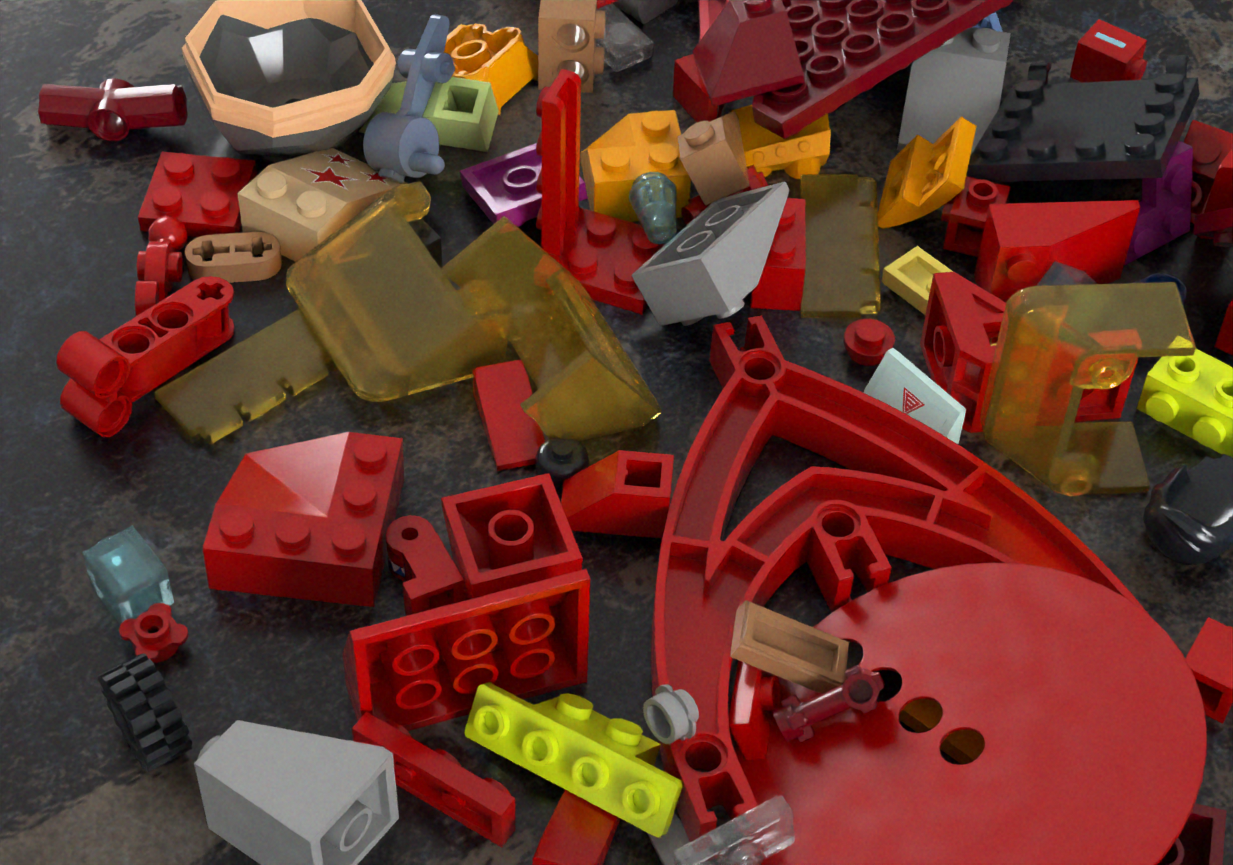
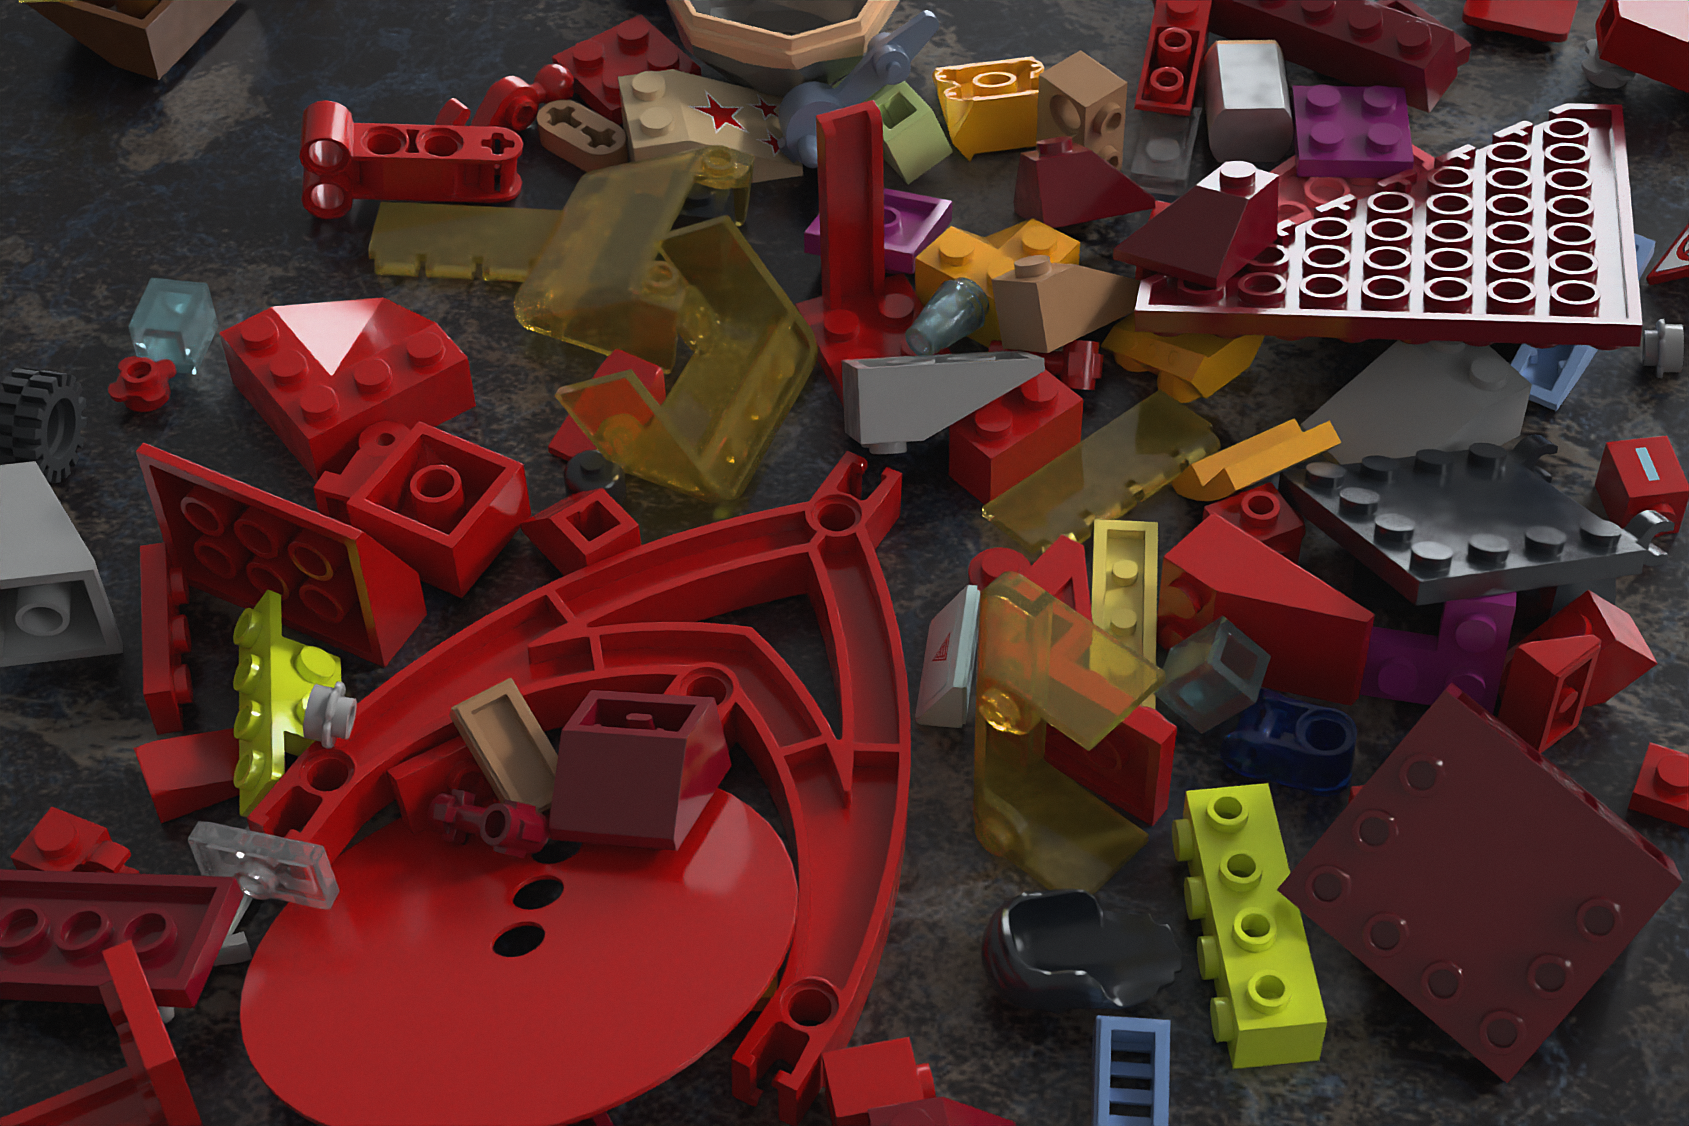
camera: 50 degrees right, 0 degrees up
none -> dark red slope [548,690,732,851]
none -> dark red slope [1013,136,1156,228]

